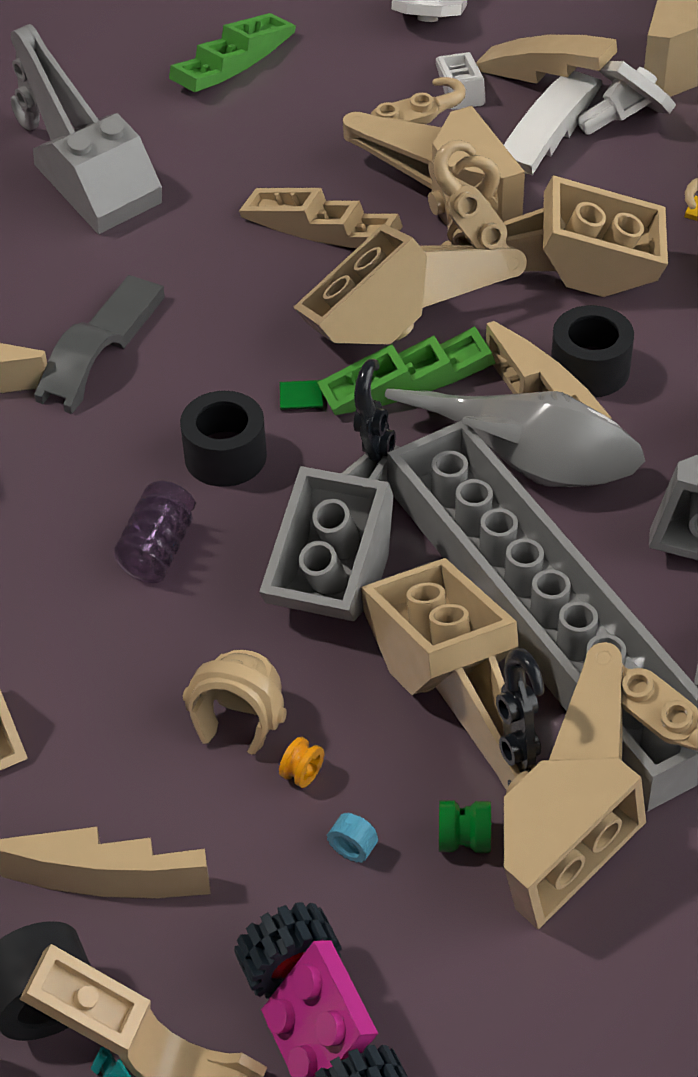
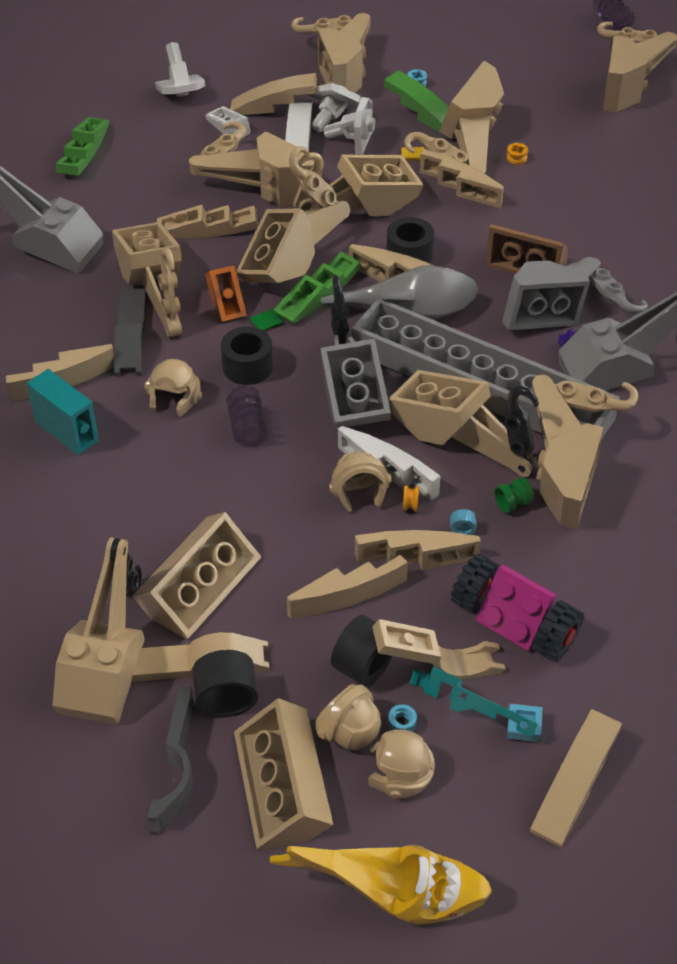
camera: 30 degrees left, 0 degrees up
none -> tan slope [112,222,182,338]
none -> tan helmet [144,359,202,417]
none -> orange slope [205,265,247,322]
none -> white piece [323,97,375,155]
none -> white slope [338,426,441,501]
none -> tan slope [355,530,481,571]

